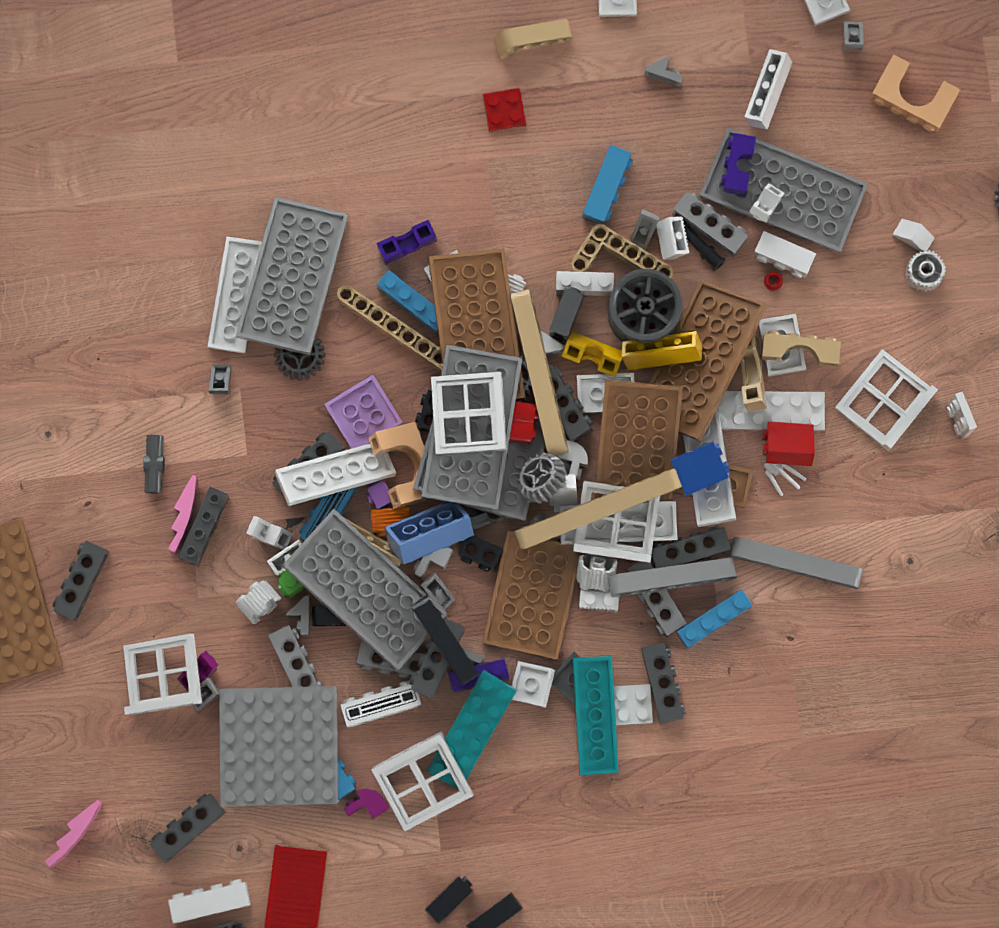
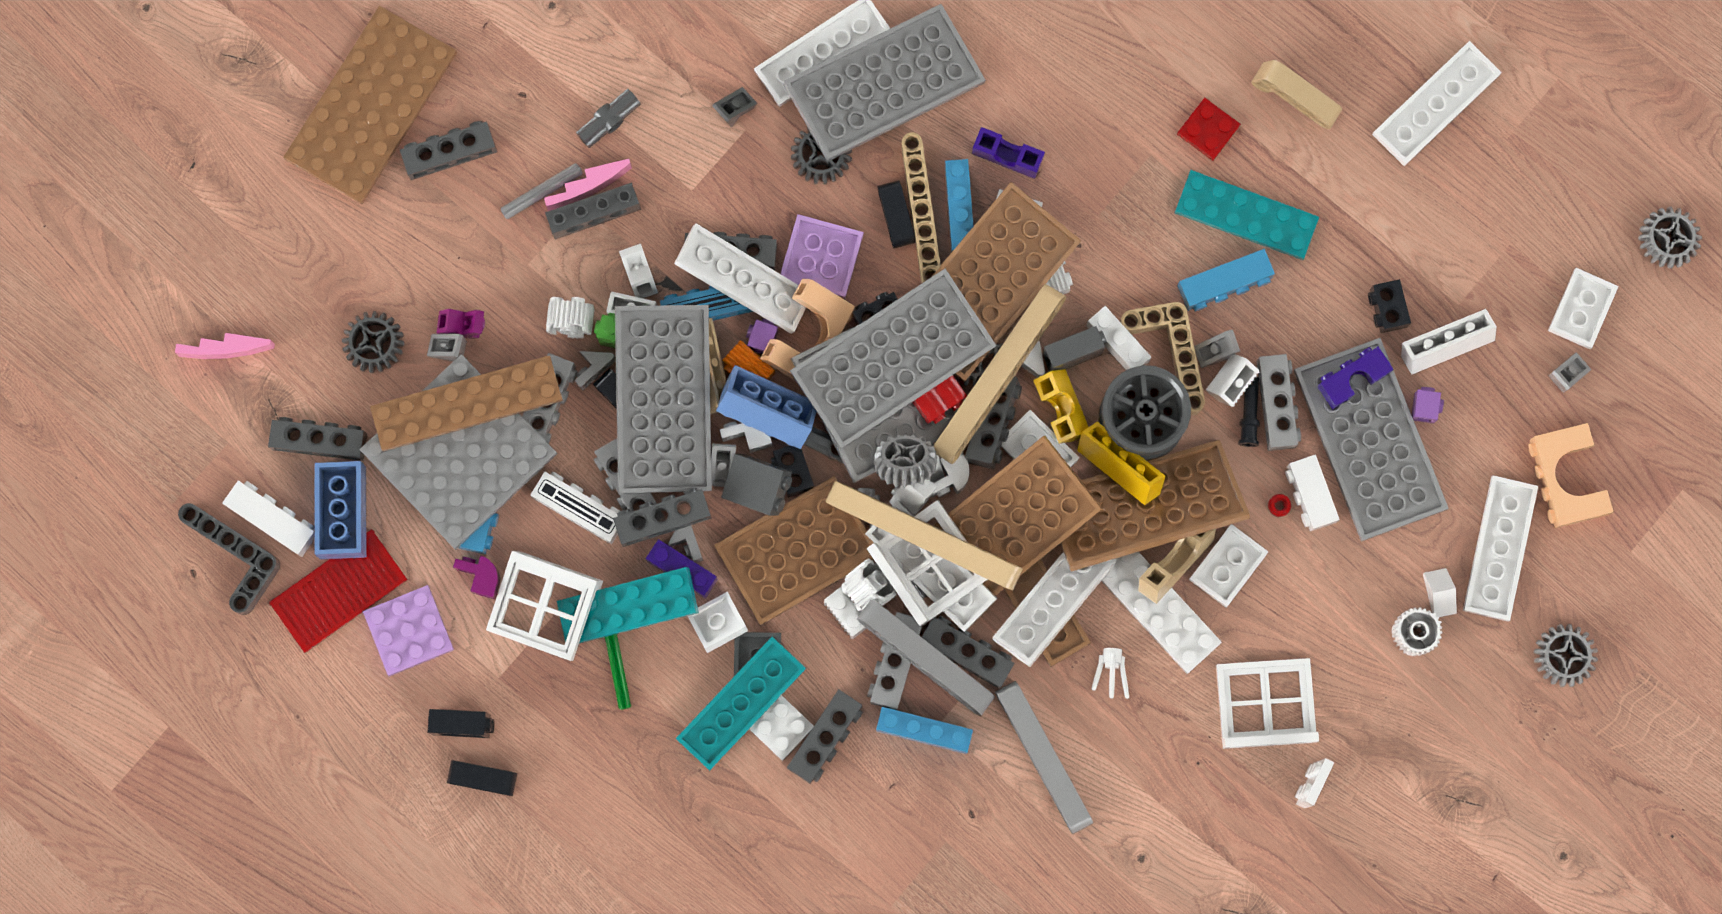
camera: 45 degrees right, 0 degrees up
white window [123,634,202,715] -> none
black beam [411,595,479,685] -> none
white window [431,372,507,455] -> none
light grey slope [644,56,683,88] -> none
blue brick [670,441,731,496] -> none
white brick [749,183,785,223] -> none
tan arch [761,331,841,367] -> none
red brick [762,421,815,466] -> none
none -> medium blue brick [315,461,366,559]
none -> dark grey gear [342,311,405,373]
none -> lavender plate [363,585,454,677]
none -> medium nougat plate [370,355,563,452]
none -> light grey axle [501,163,583,219]
none -> green axle [605,634,631,710]
none -> dark grey brick [721,454,792,516]
none -> black beam [877,180,916,249]
none -> teal plate [1175,170,1319,260]
none -> black brick [1368,279,1411,333]
none -> medium lavender brick [1412,387,1444,423]
none -> white plate [1463,476,1538,622]

